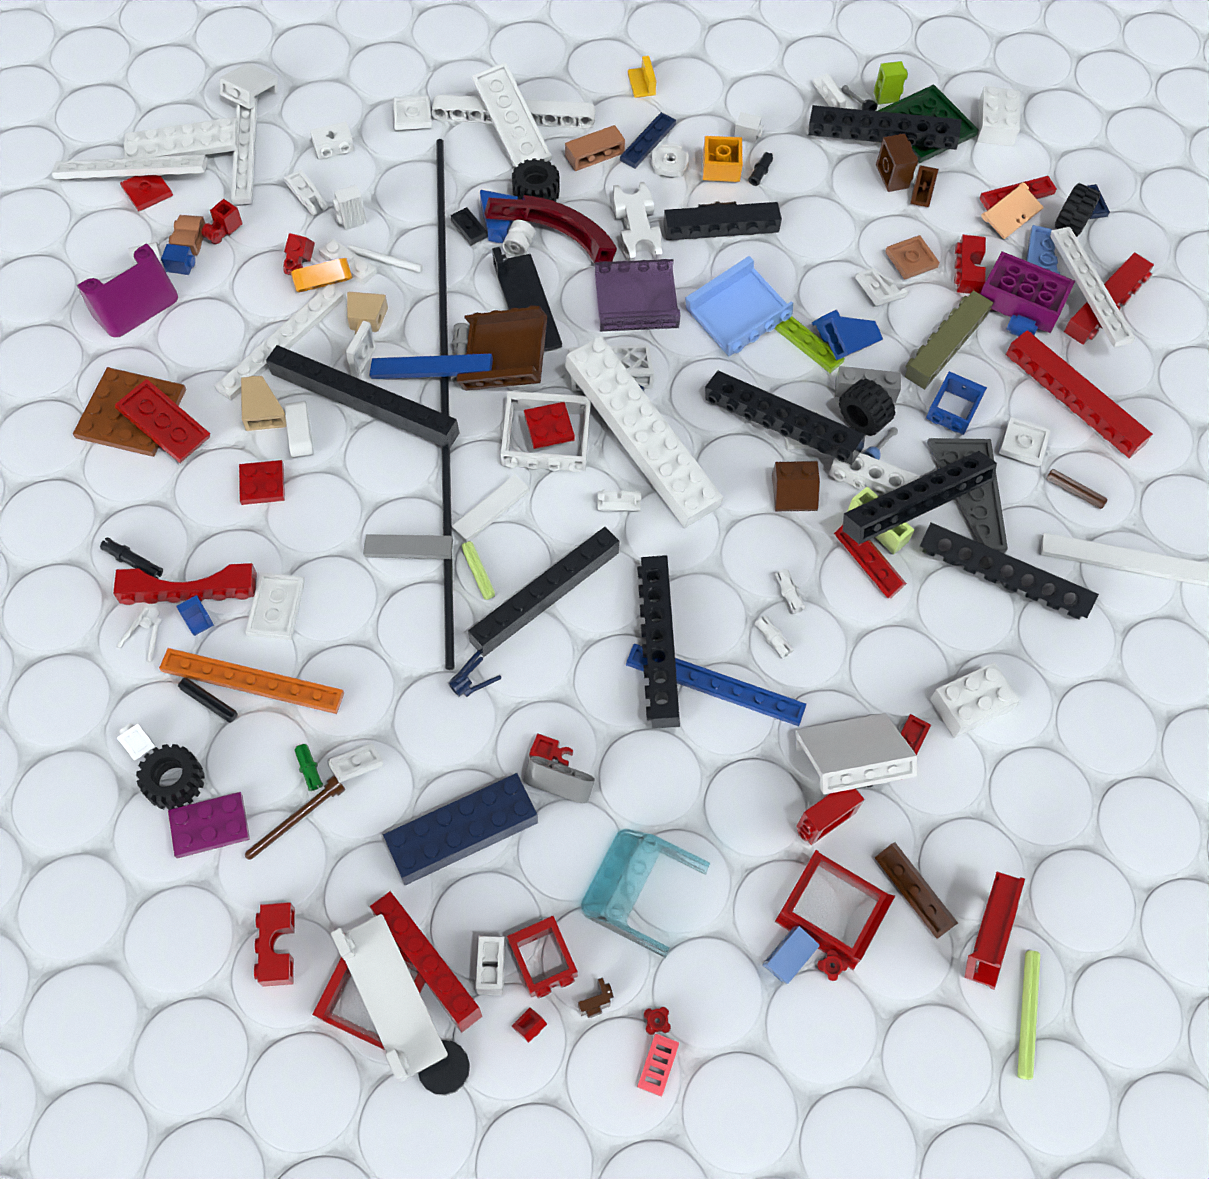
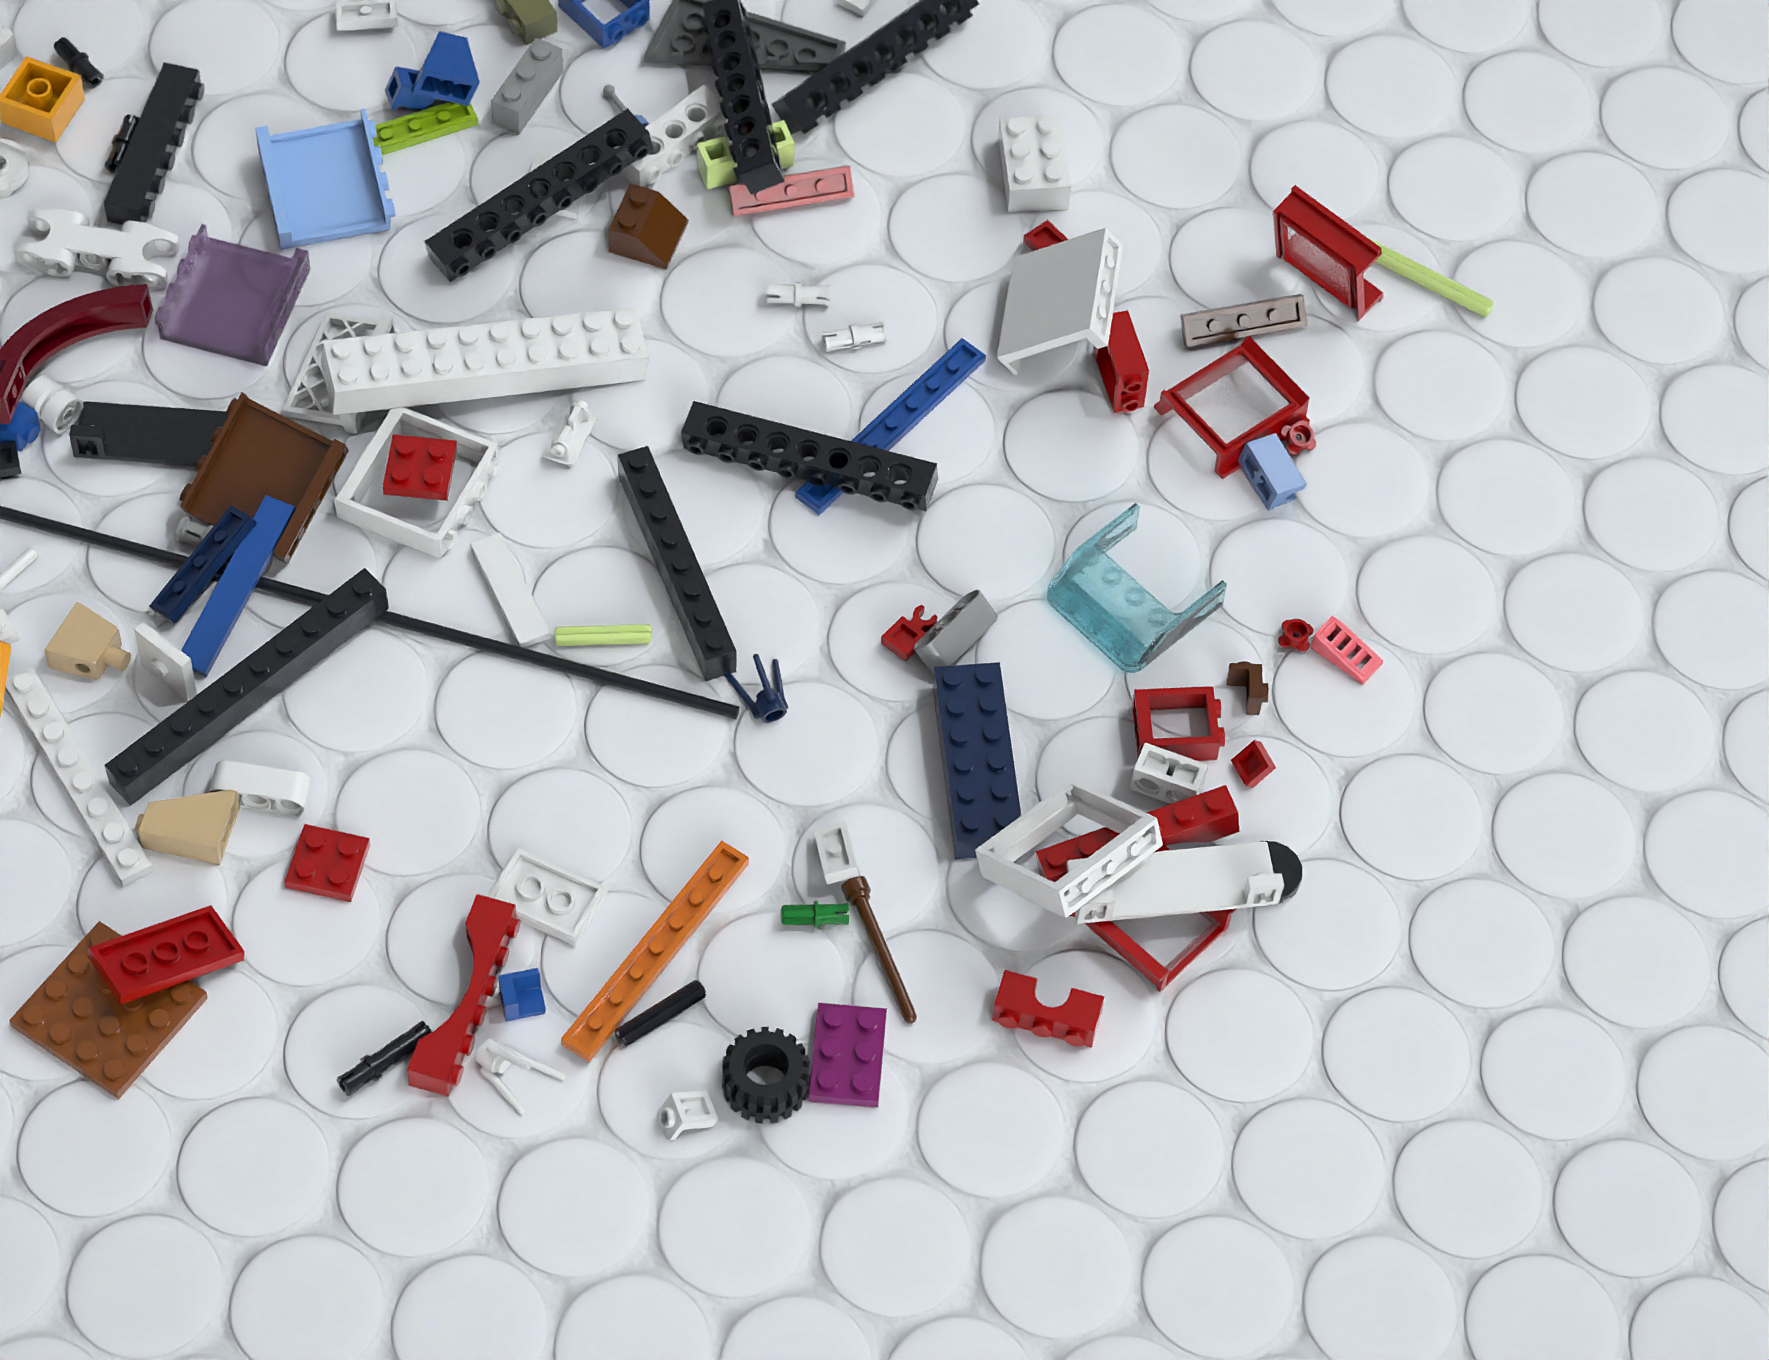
camera: 70 degrees left, 5 degrees down
light grey tile [363,534,453,559] -> none
black tyre [839,379,896,436] -> none
none -> dark blue tile [149,505,256,624]
none -> white window [975,779,1163,918]

